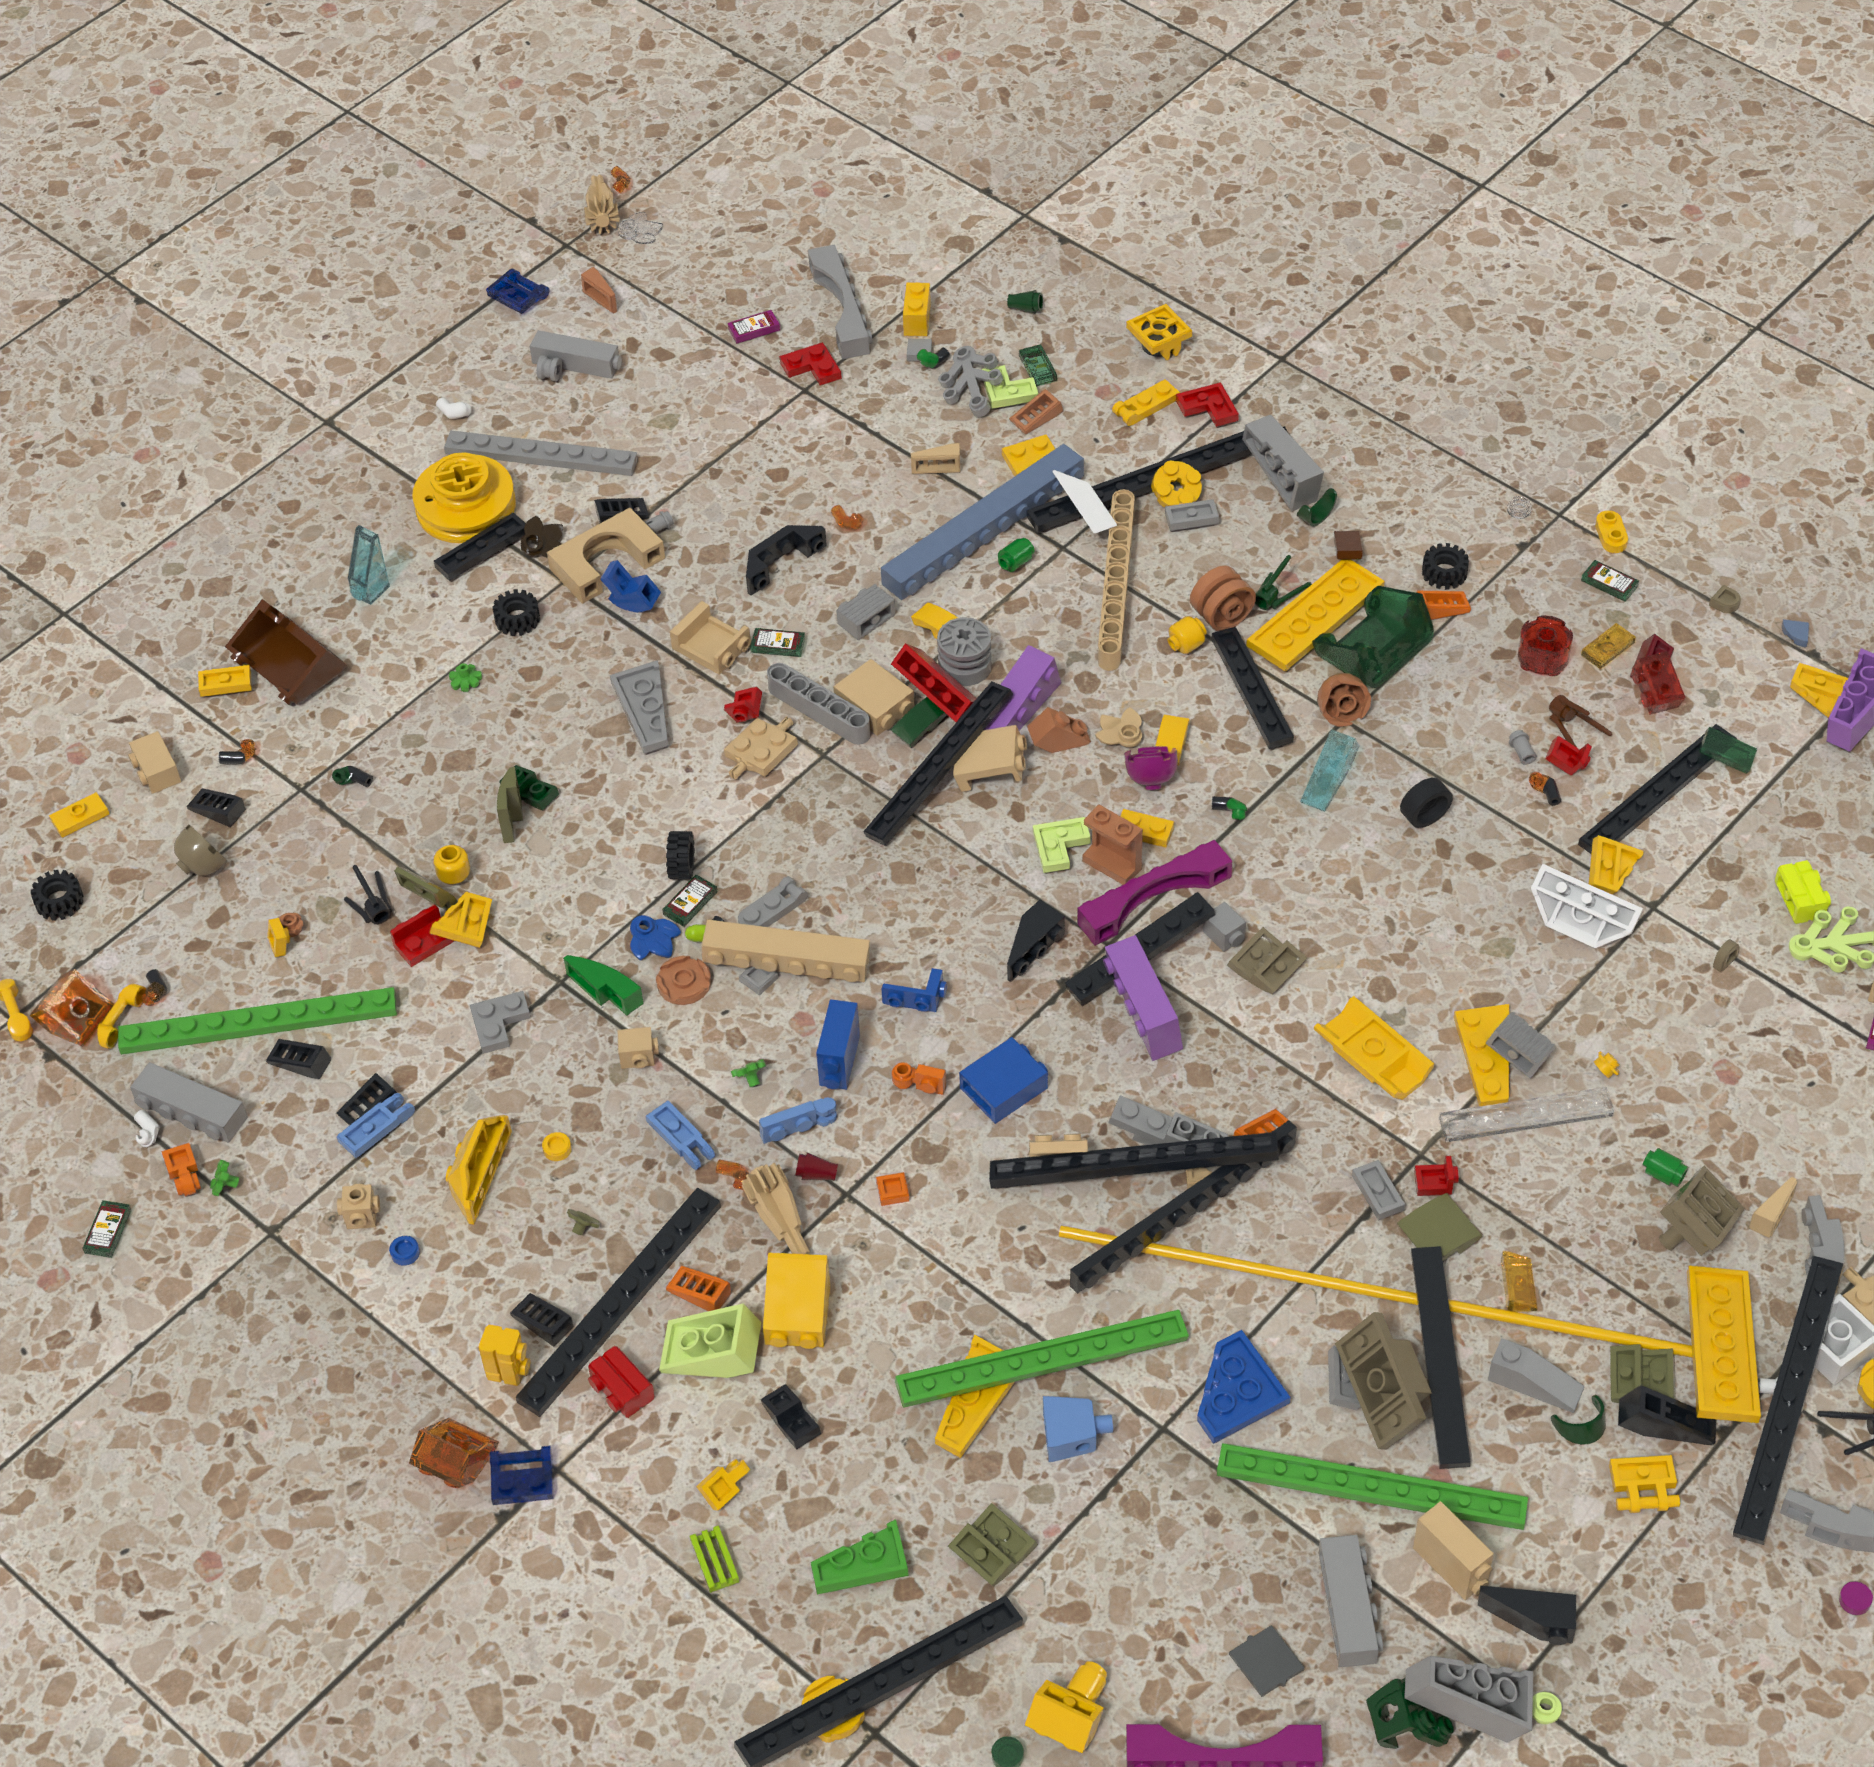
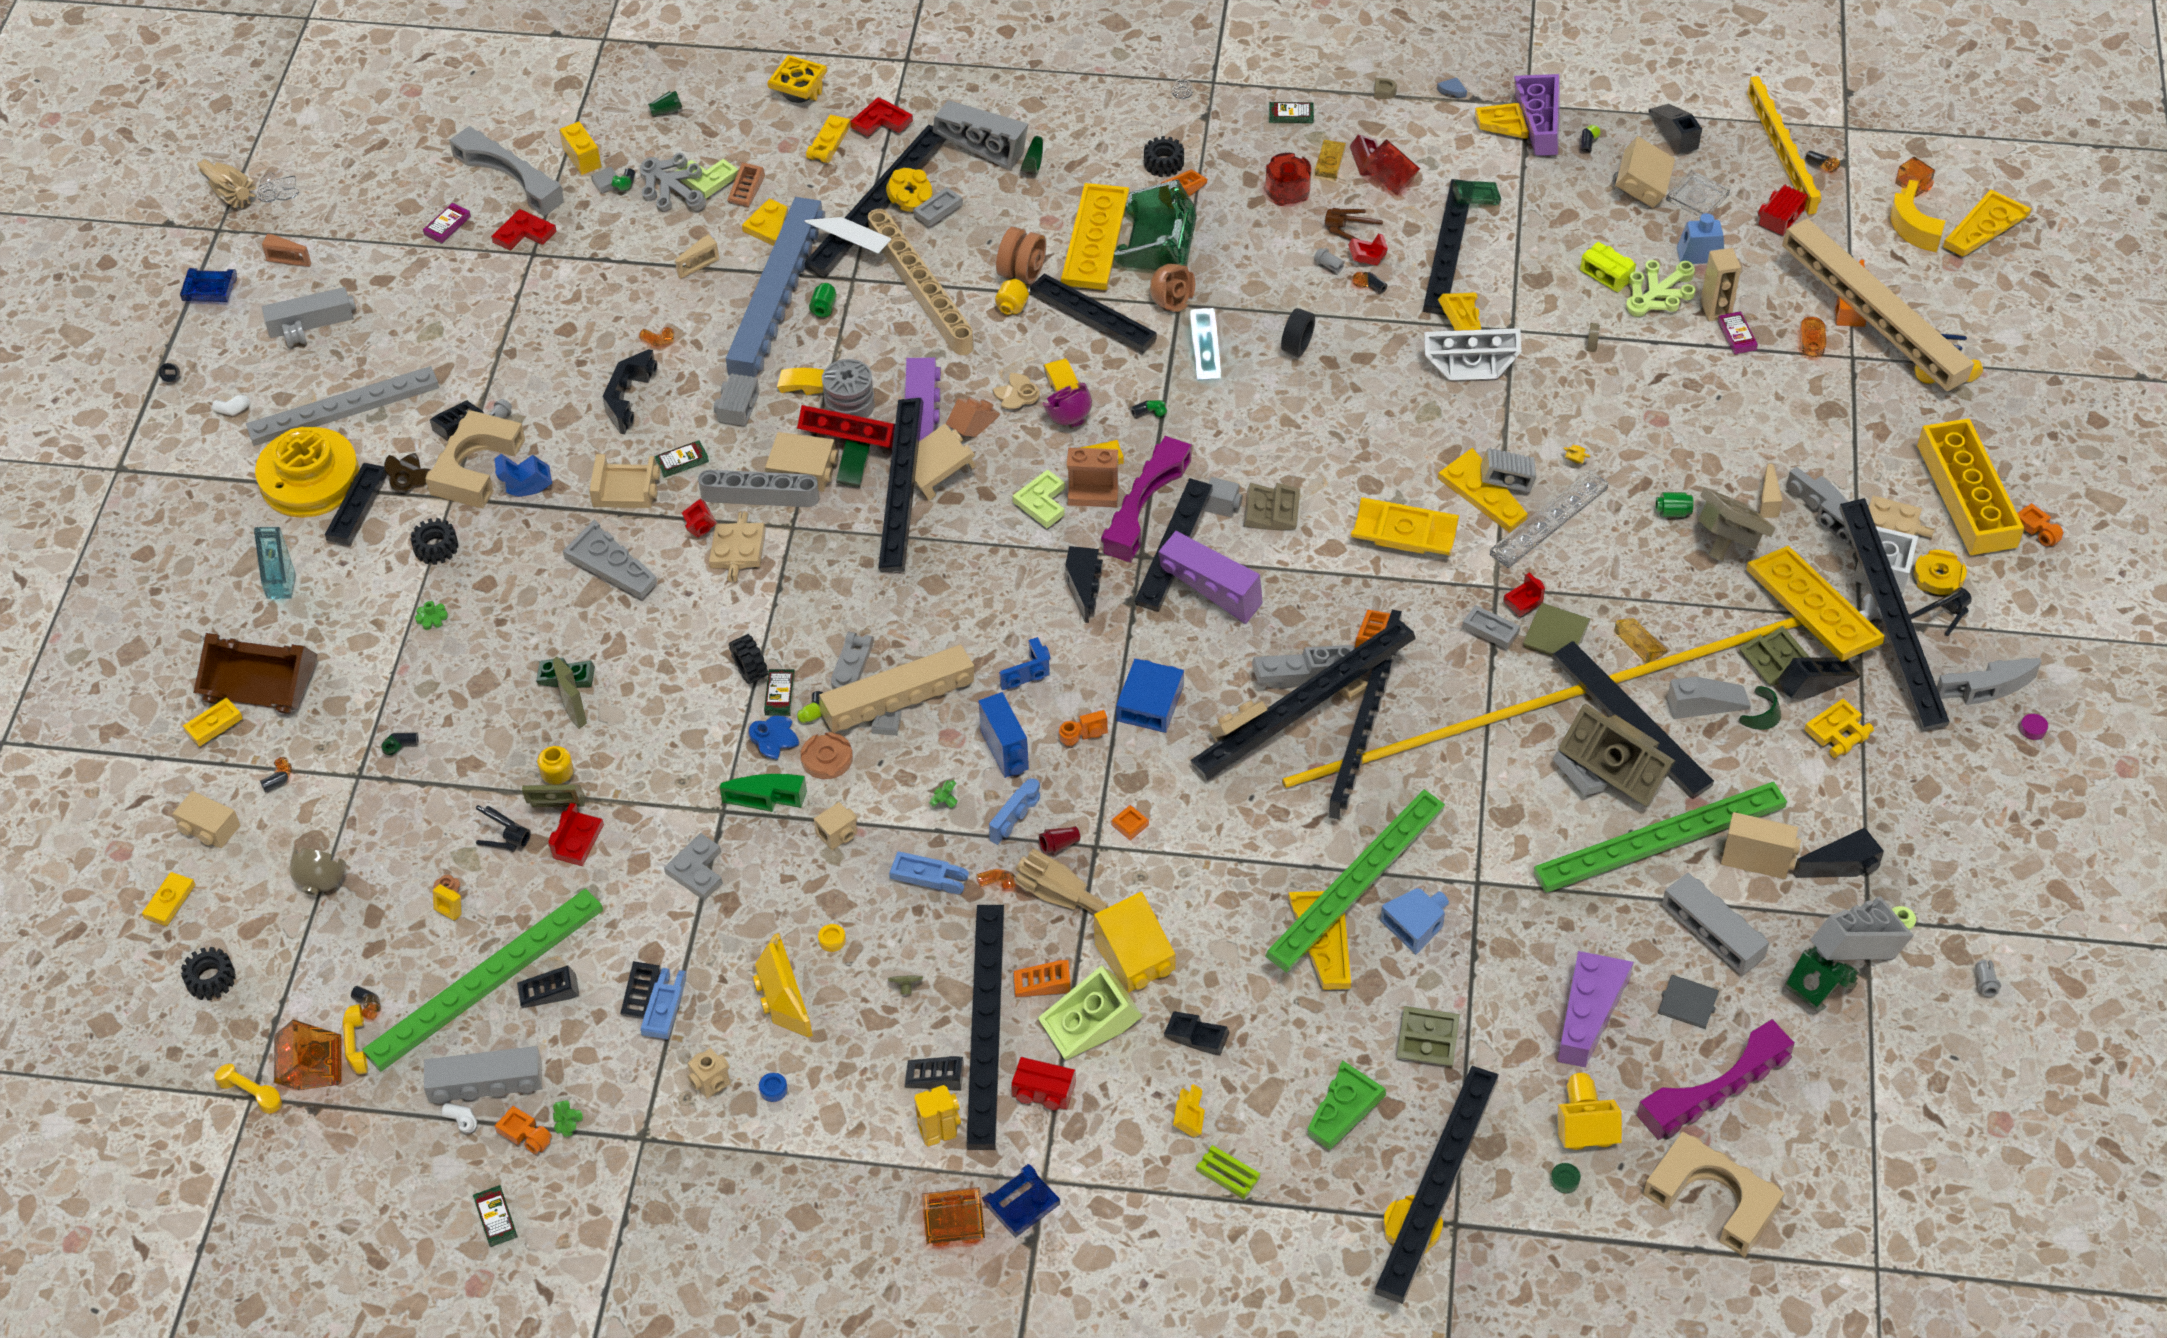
camera: 35 degrees left, 0 degrees up
black slope [187,788,246,828] -> none
yellow wing [430,892,492,948] -> none
clear orange arm [611,166,631,193] -> none
clear green tile [1019,344,1057,387] -> none
blue plate [1197,1330,1291,1444] -> none
dark green plant [1255,555,1312,610] -> none
reddish brown tile [1334,531,1363,560] -> none
yellow plate [1595,510,1628,553] -> none
none -> black hinge [159,363,180,382]
none -> medium lavender wedge [1558,951,1634,1068]

